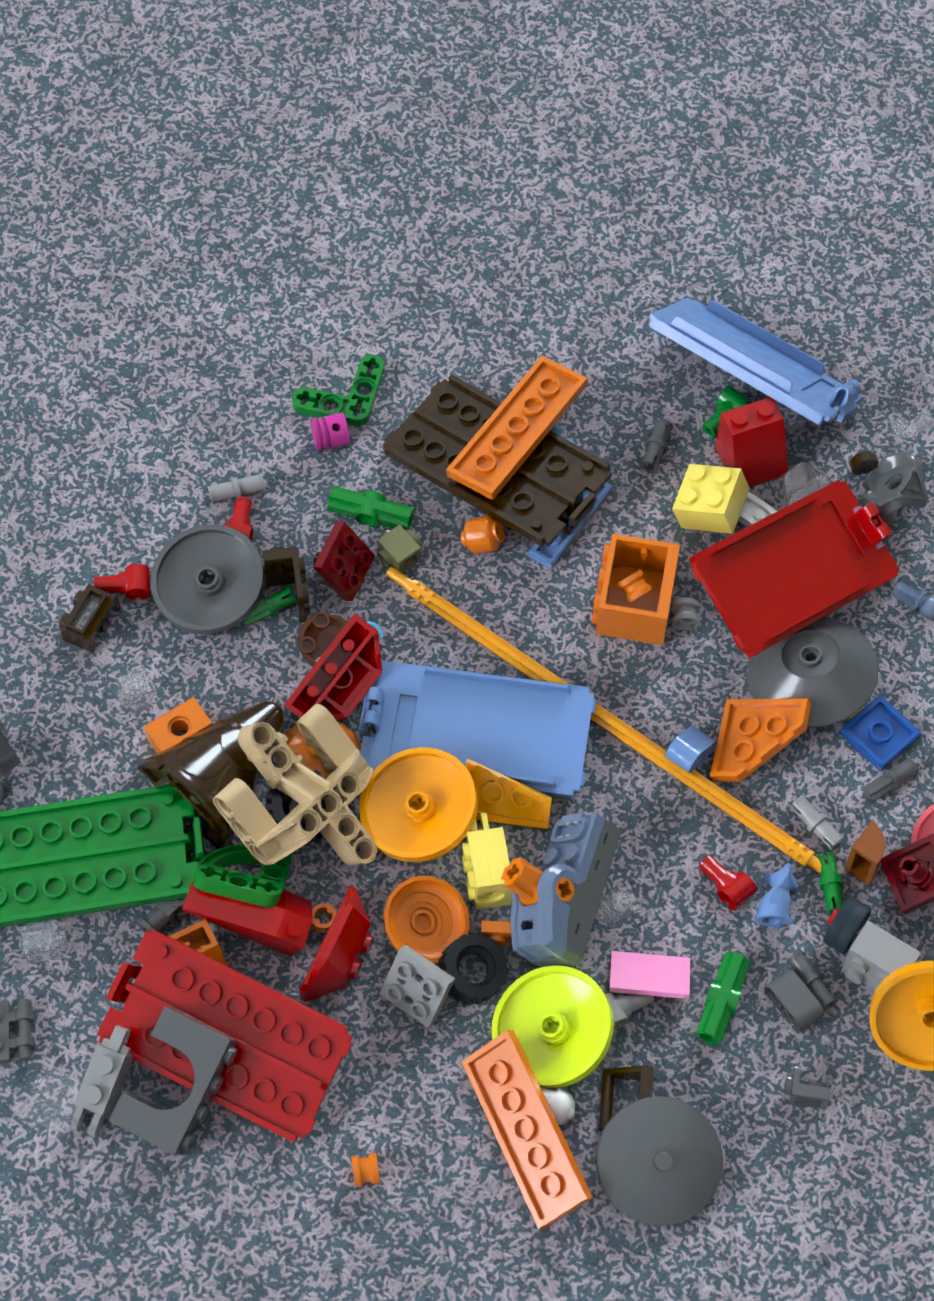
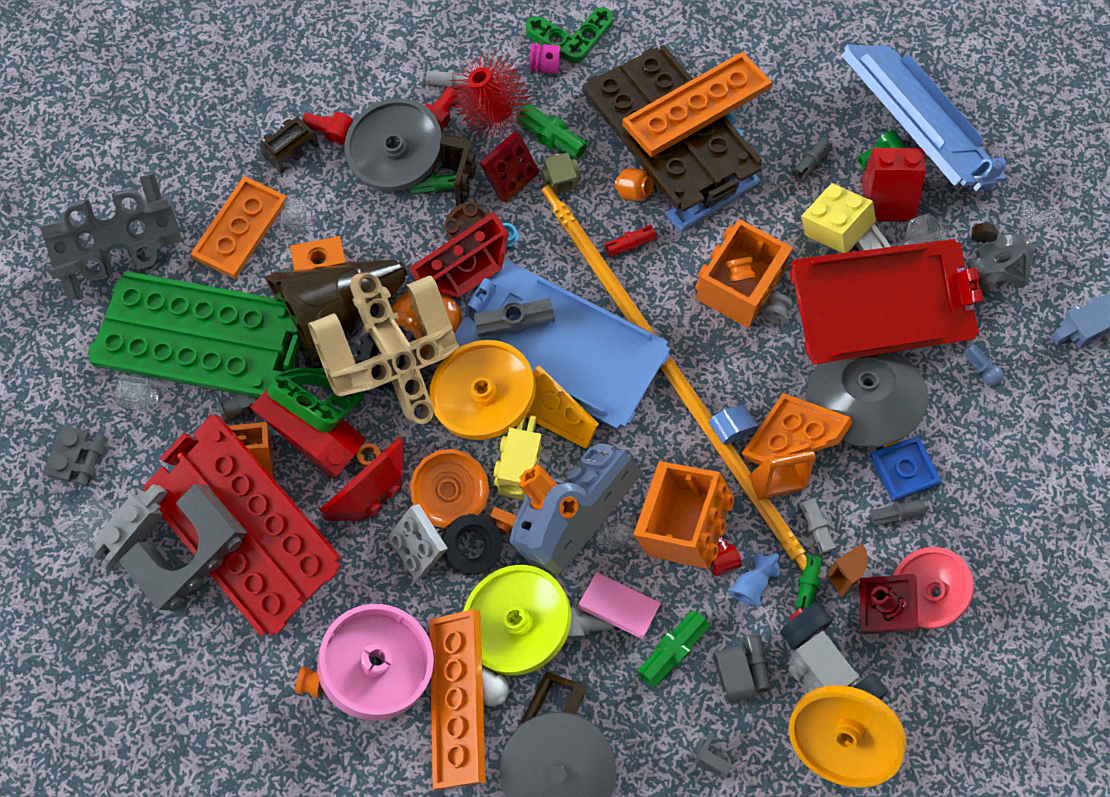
camera: 20 degrees right, 5 degrees up
none -> orange plate [190,176,288,280]
none -> bright pink piece [317,604,433,721]
none -> red piece [448,50,533,141]
none -> dark grey piece [474,298,555,337]
none -> red pin [604,224,657,258]
none -> orange container [633,461,734,569]
none -> orange tile [749,451,815,500]

